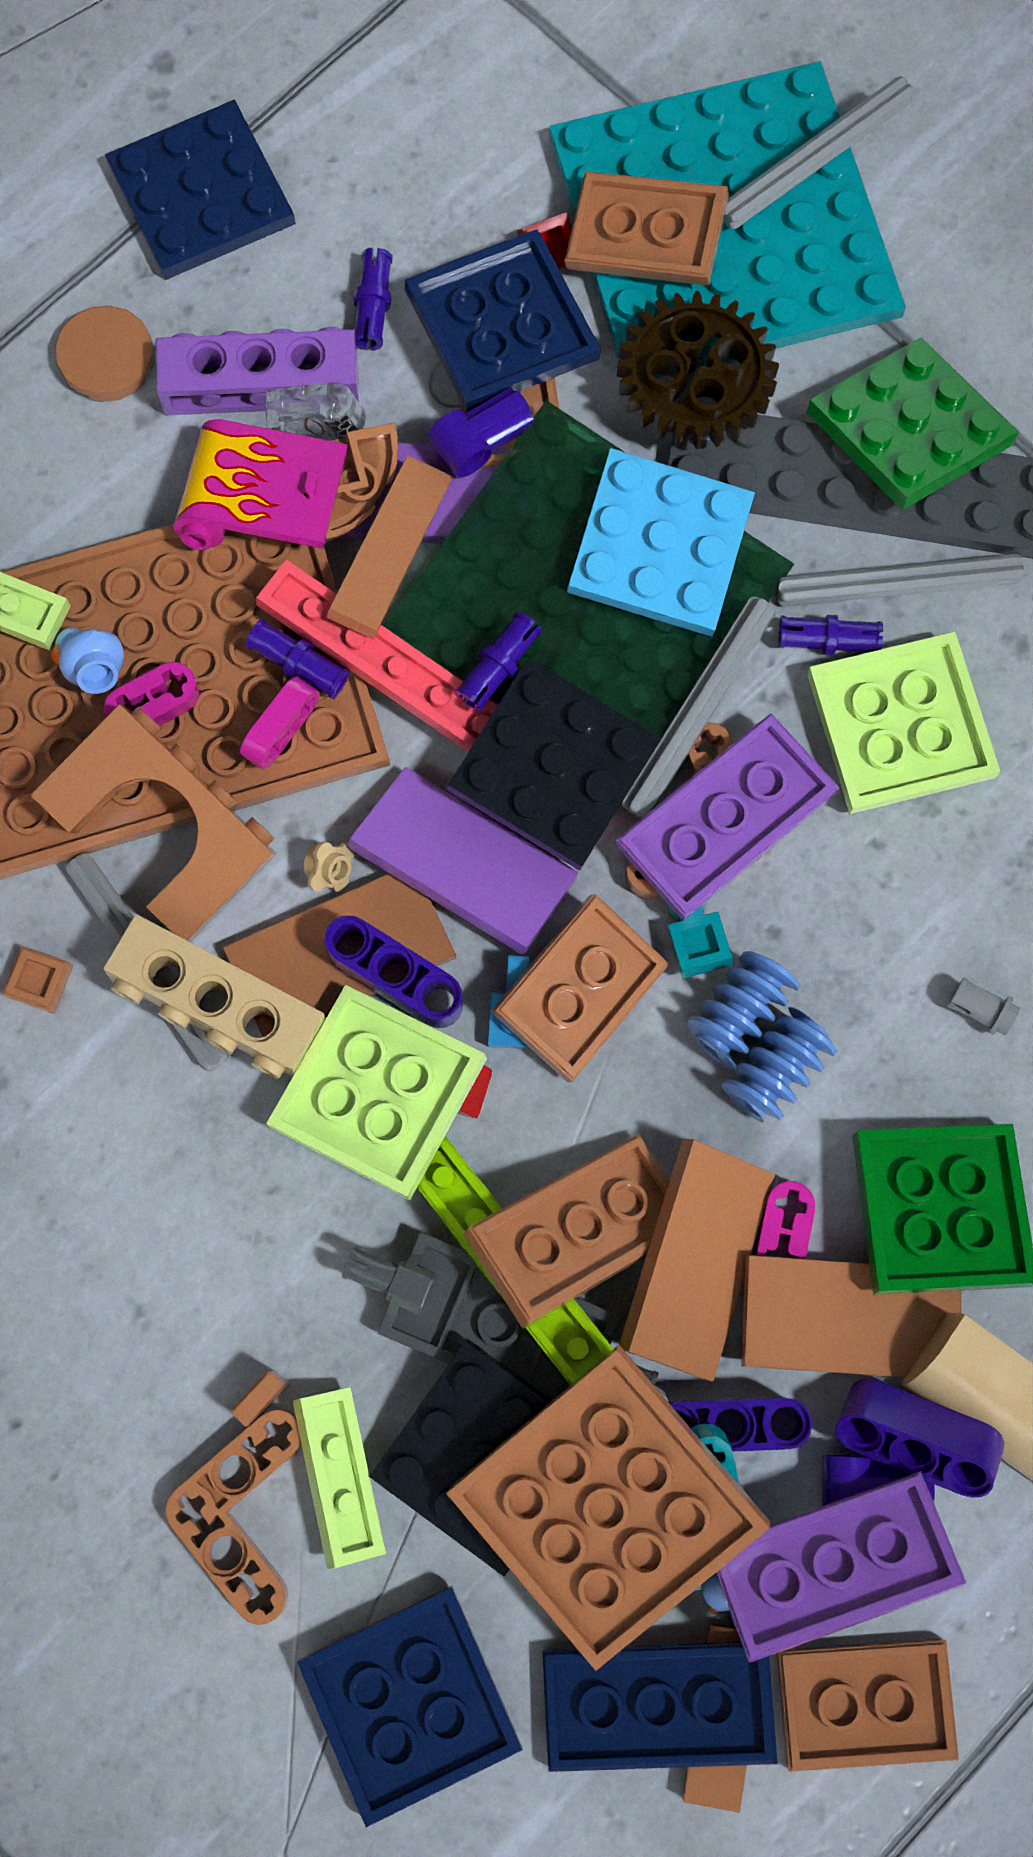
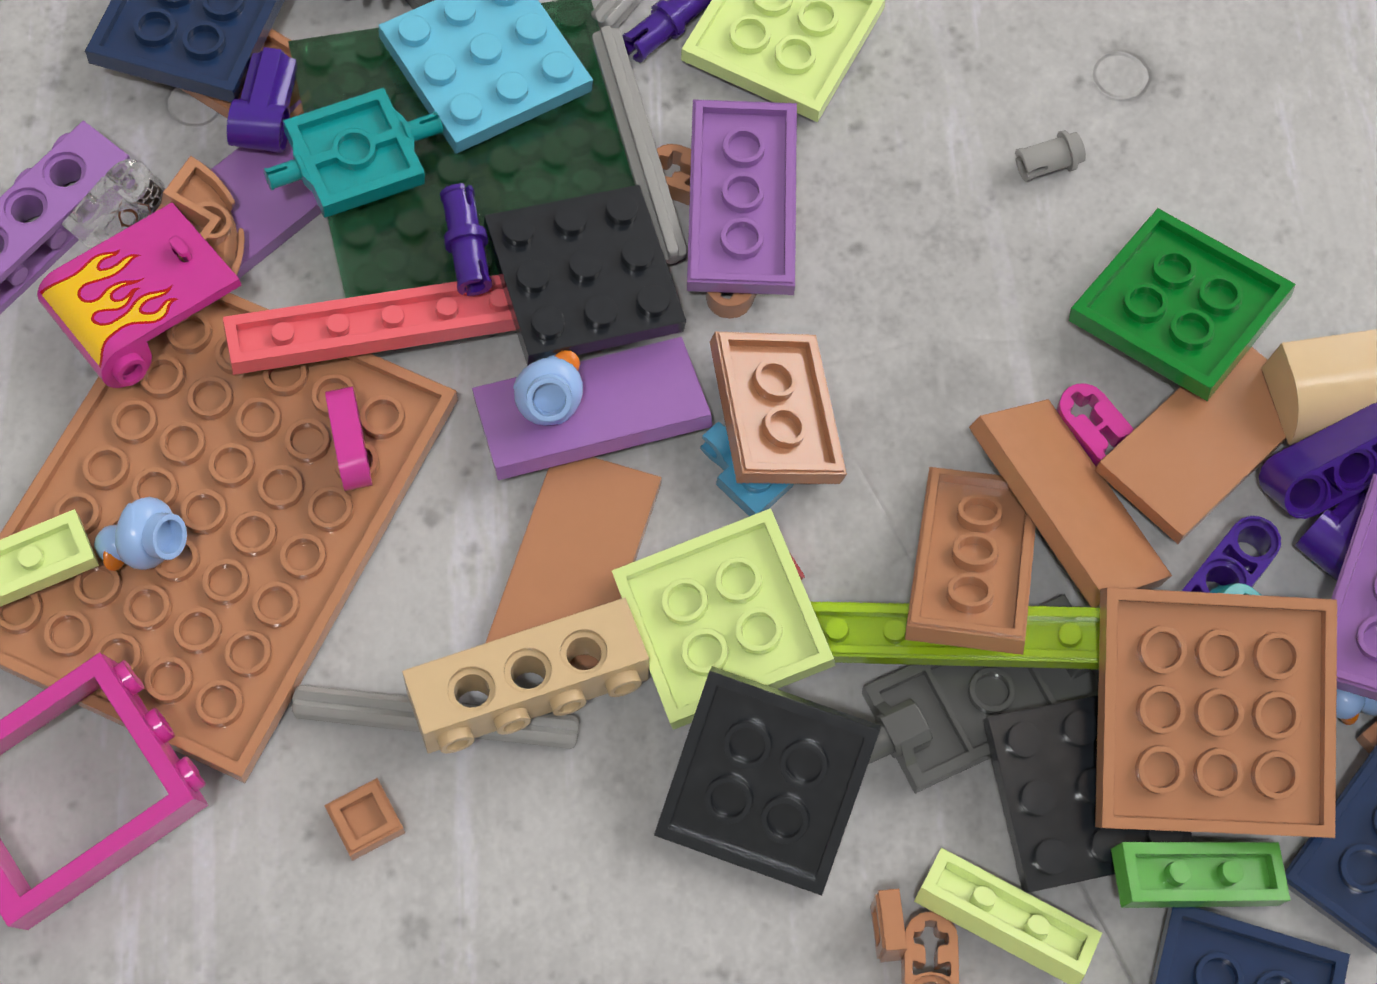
camera: 50 degrees left, 10 degrees down
nougat arch [30,704,277,942] -> none
dark pink beam [103,662,200,726] -> none
dark purple pin [245,619,350,699] -> none
tan plate [304,841,355,892] -> none
dark purple beam [325,915,463,1028] -> none
nougat tile [327,455,453,639] -> none
dark purple pin [353,247,393,351] -> none
teal plate [667,903,733,979] -> none
medium blue piece [687,951,800,1070] -> none
medium blue piece [721,1007,838,1123] -> none
none -> teal plate [263,88,443,218]
none -> light blue animal [513,350,583,426]
none -> black plate [654,666,881,896]
none -> bright green plate [1111,842,1290,908]

